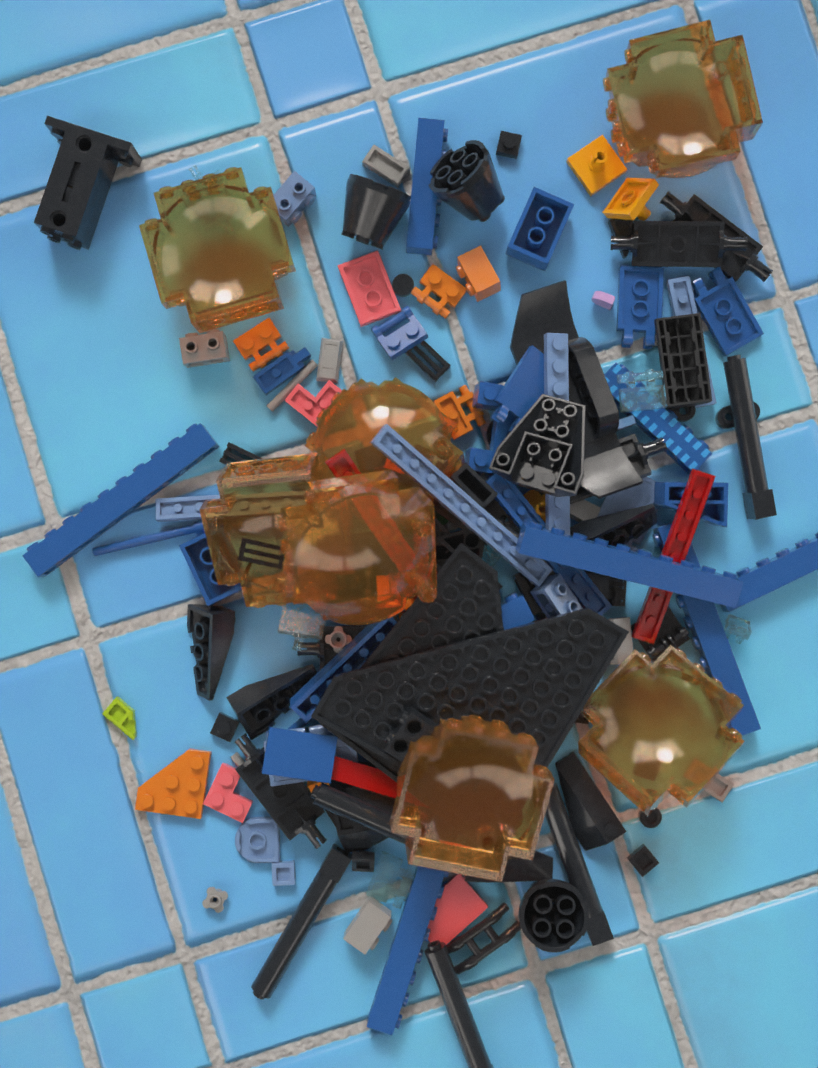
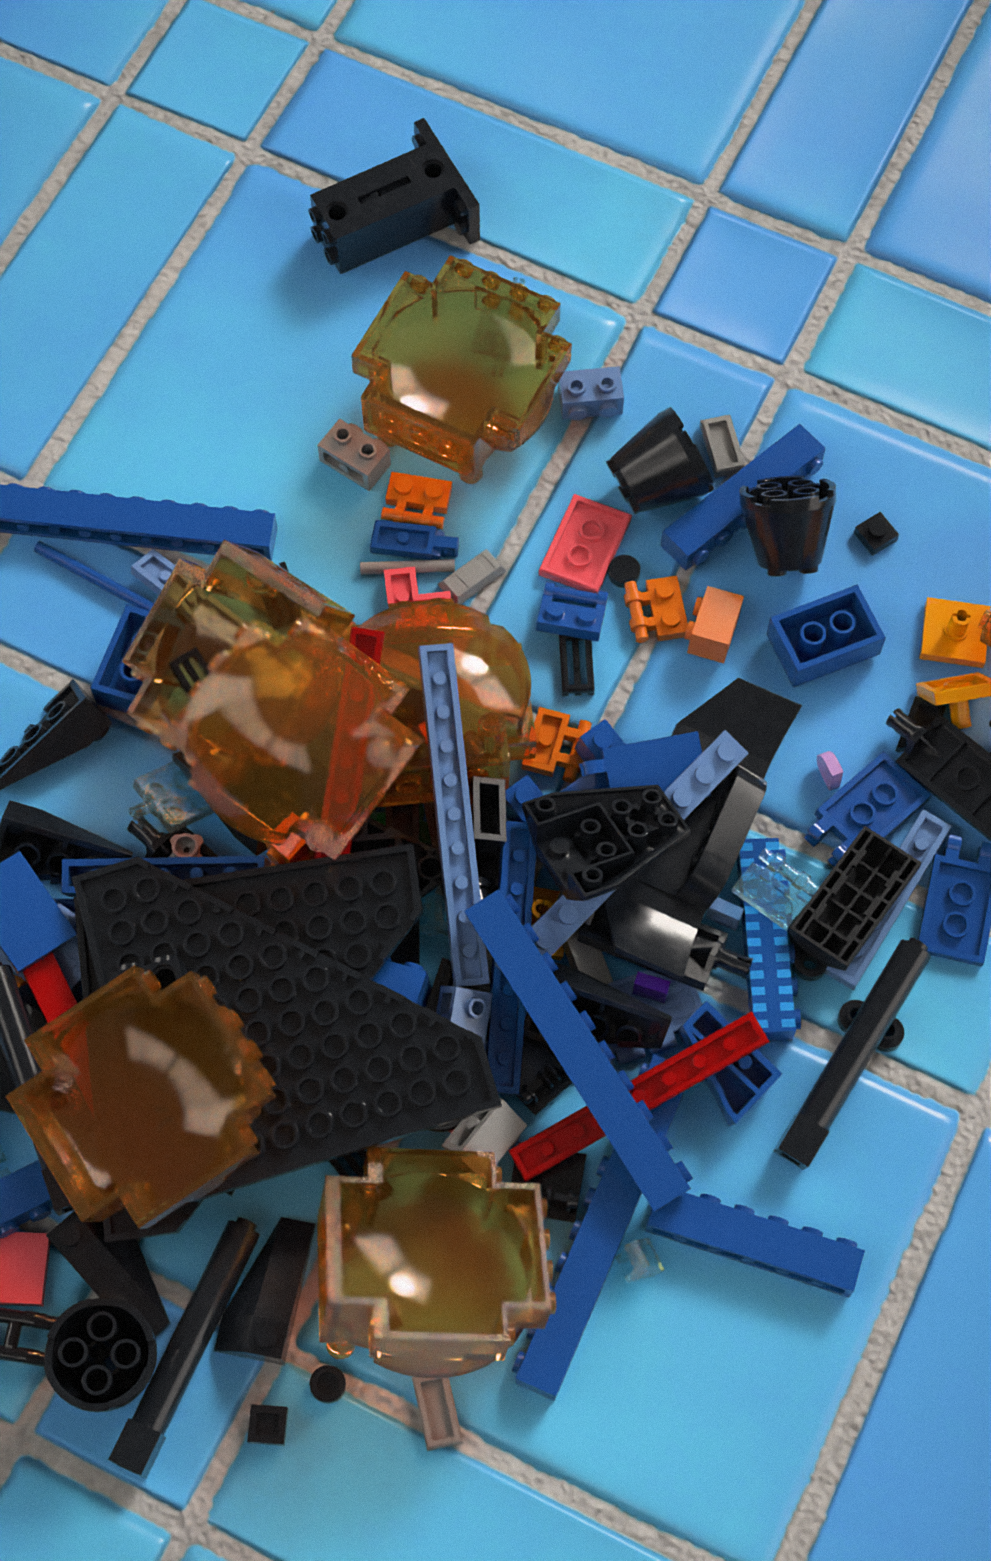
camera: 40 degrees right, 20 degrees down
none -> dark purple tile [632,971,671,1004]

